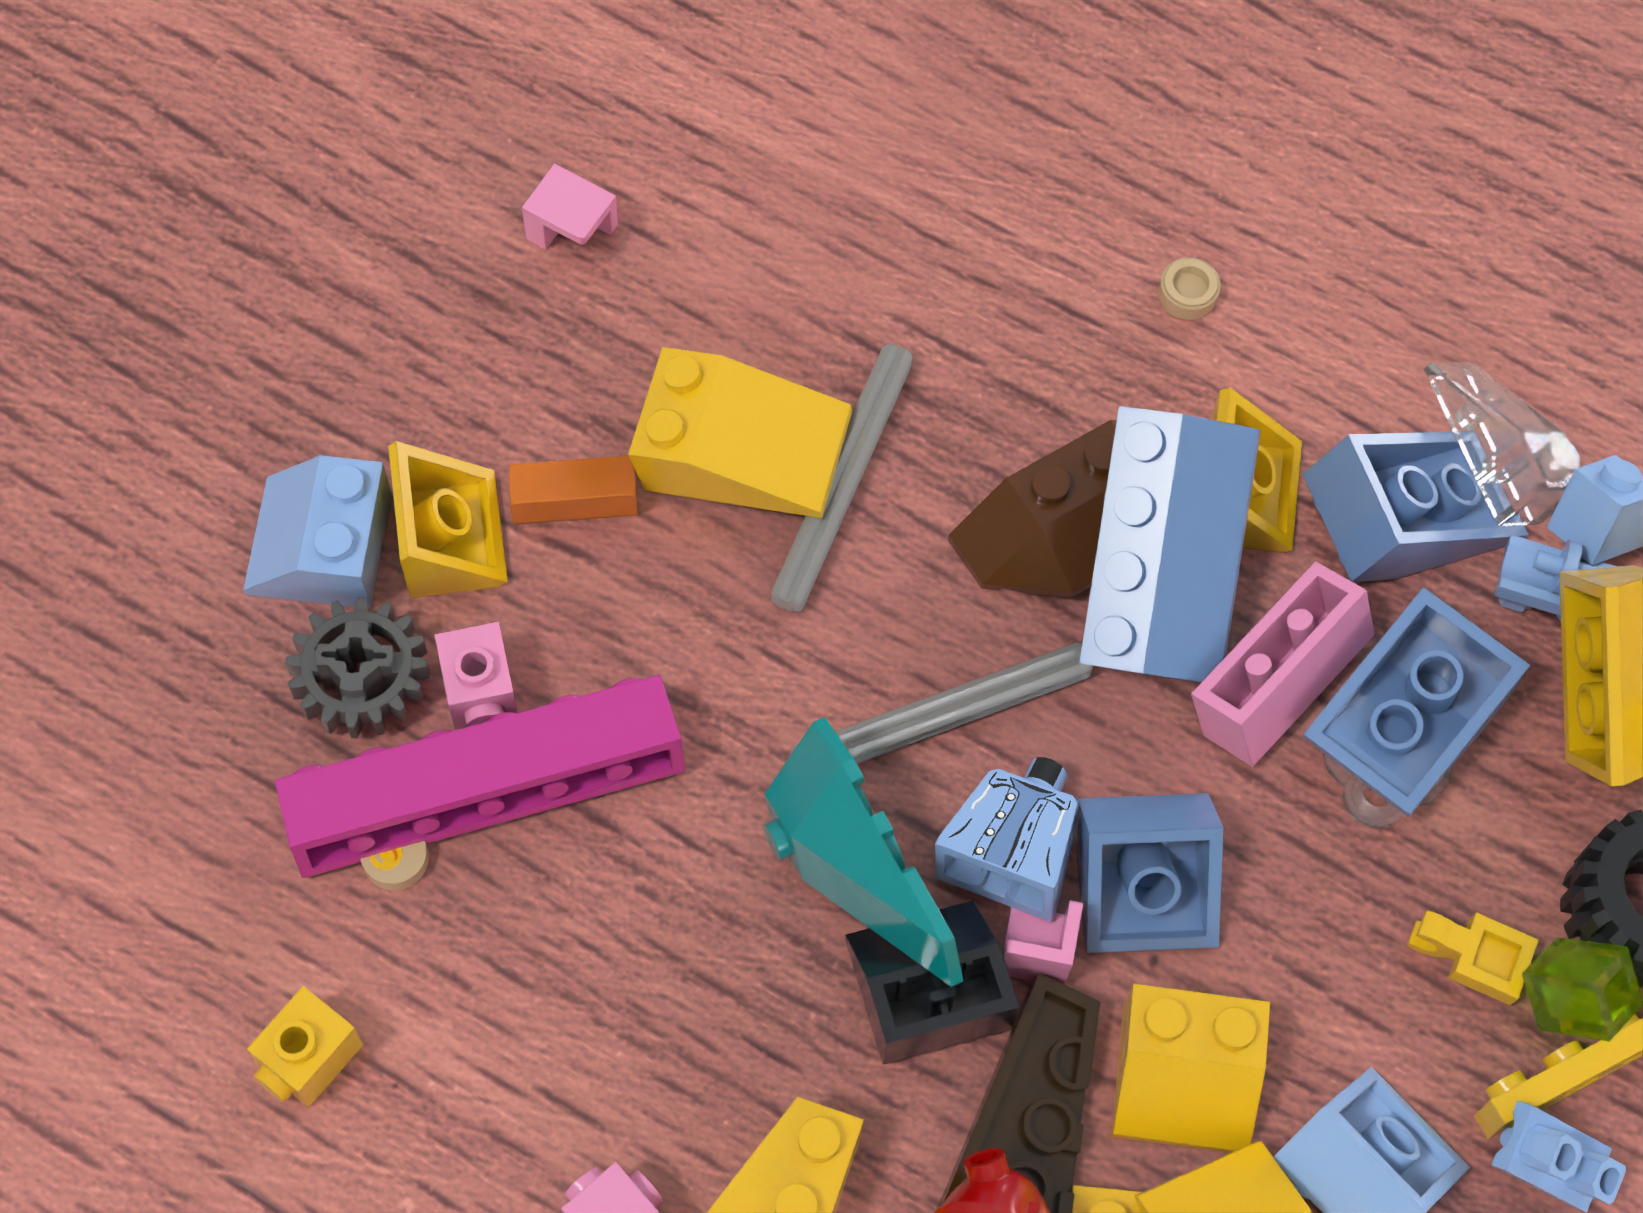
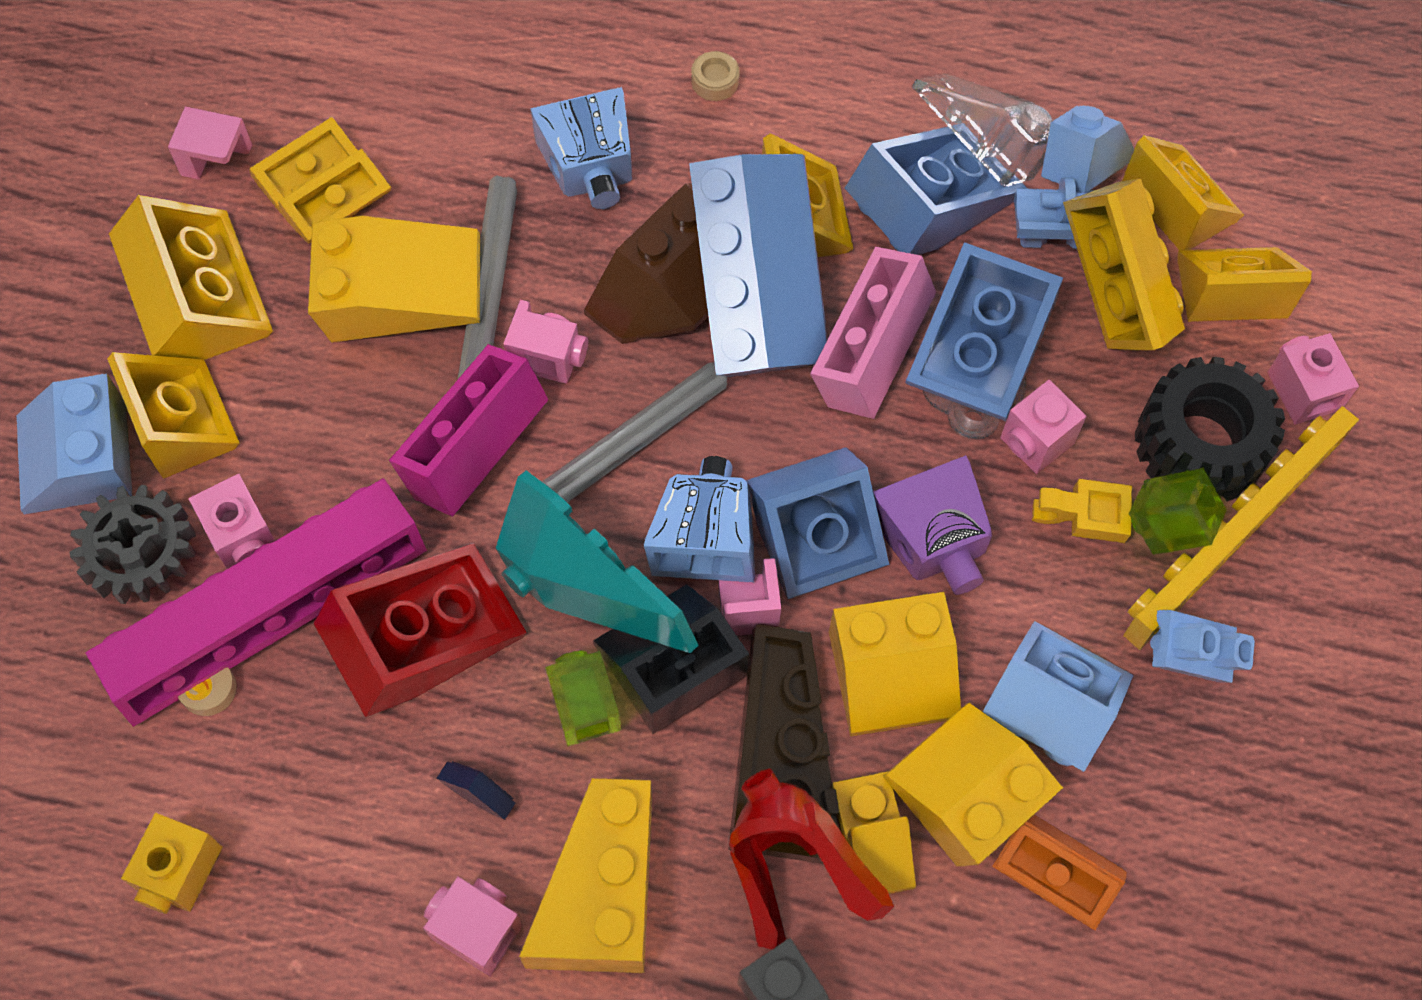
camera: 15 degrees left, 0 degrees up
orange slope [509,456,638,524] -> none
none -> yellow slope [109,195,273,360]
none -> yellow slope [249,117,391,244]
none -> red slope [313,543,527,718]
none -> dark pink brick [389,344,548,517]
none -> dark blue tile [436,761,516,820]
none -> bright pink brick [504,300,588,384]
none -> light blue torso [530,87,632,209]
none -> clear neon green brick [545,650,621,746]
none -> medium lavender torso [873,455,992,595]
none -> bright pink brick [1000,379,1087,475]

